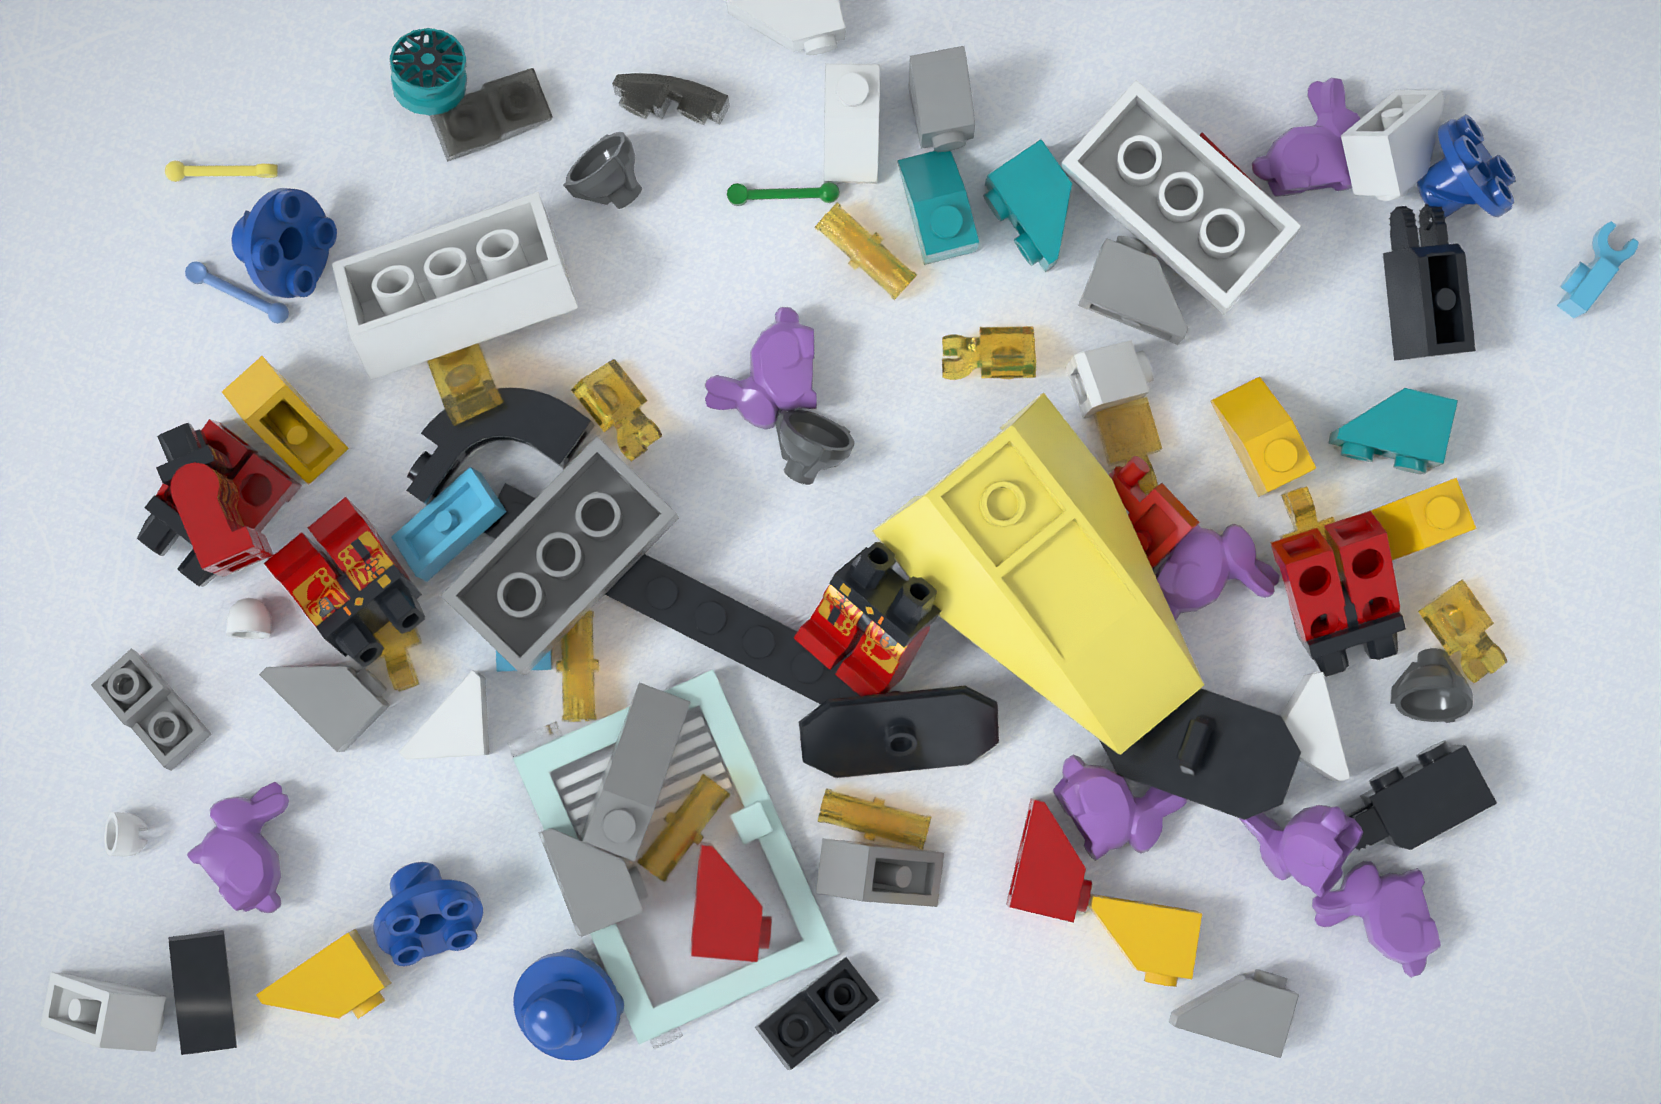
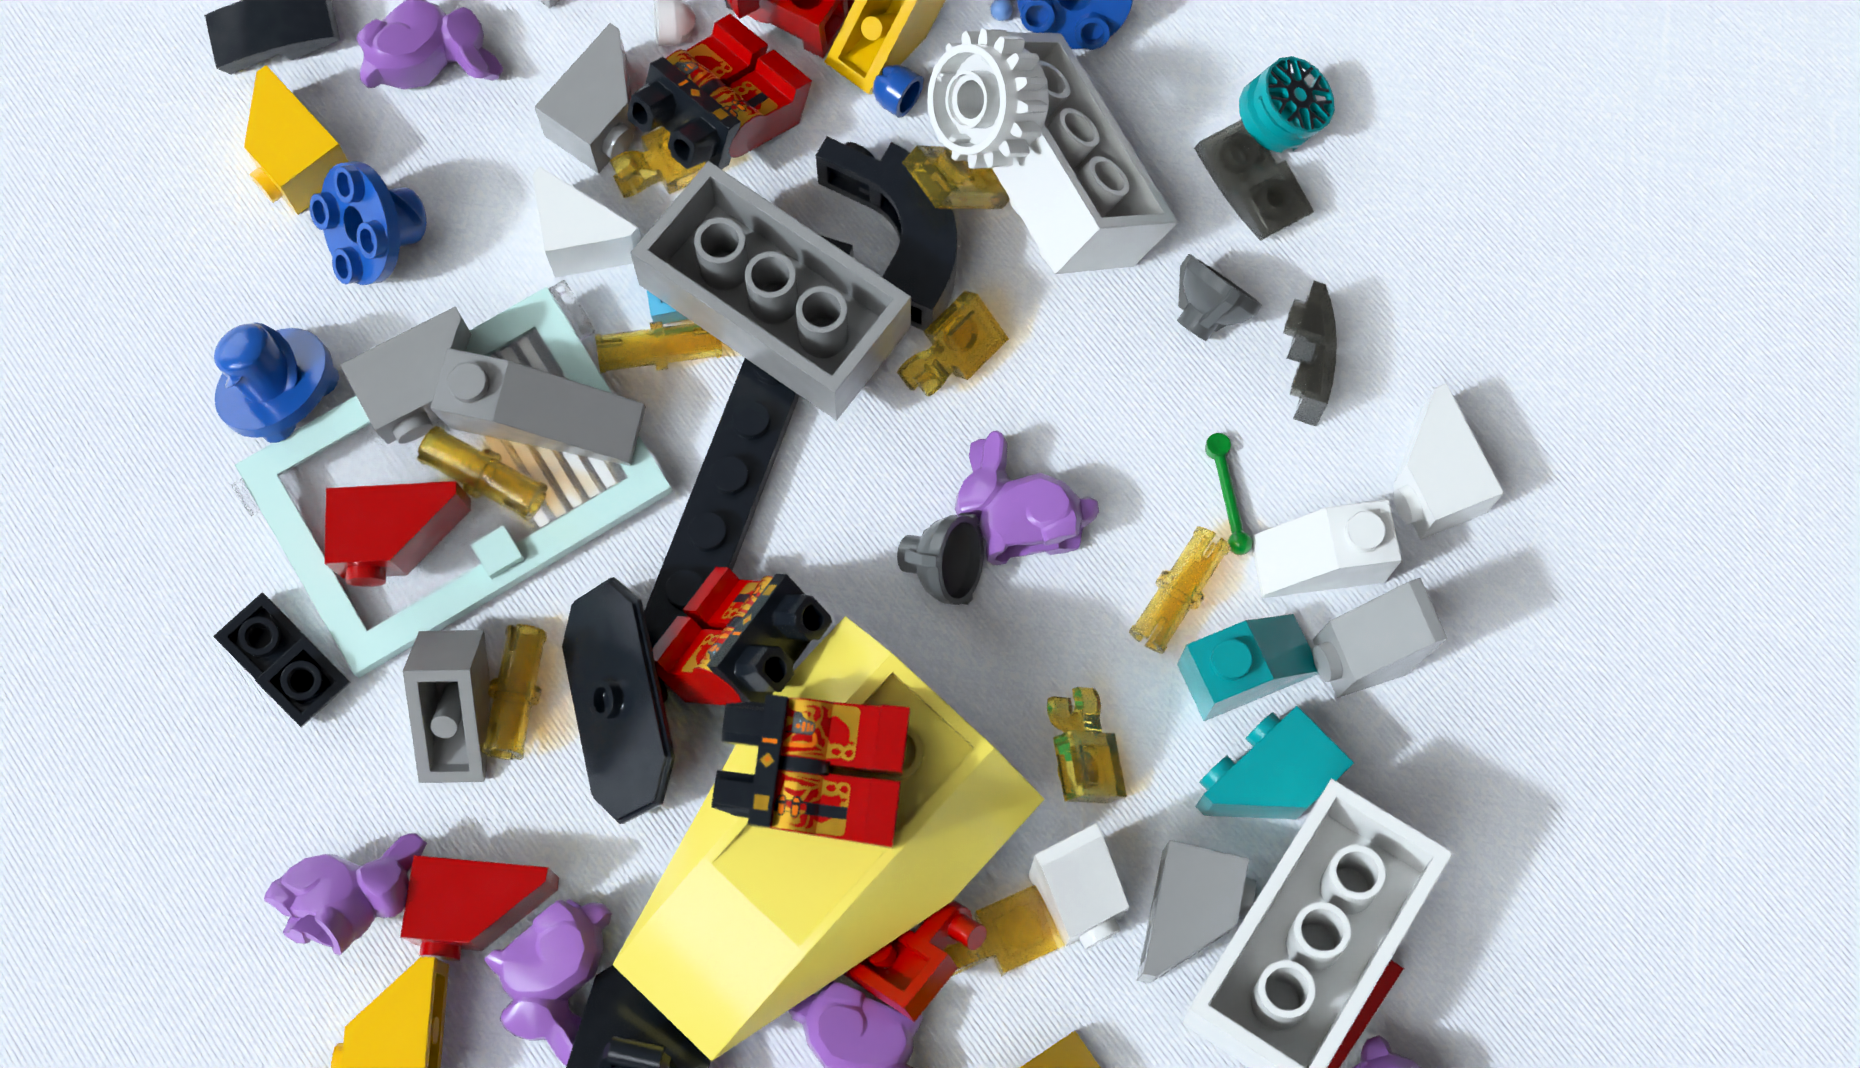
camera: 90 degrees right, 15 degrees down
medium azure plate [391,467,507,582] -> none
none -> medium lavender animal [264,833,427,955]
none -> hips [711,694,910,849]
none -> blue hinge [873,65,924,118]
none -> white gear [927,29,1049,169]

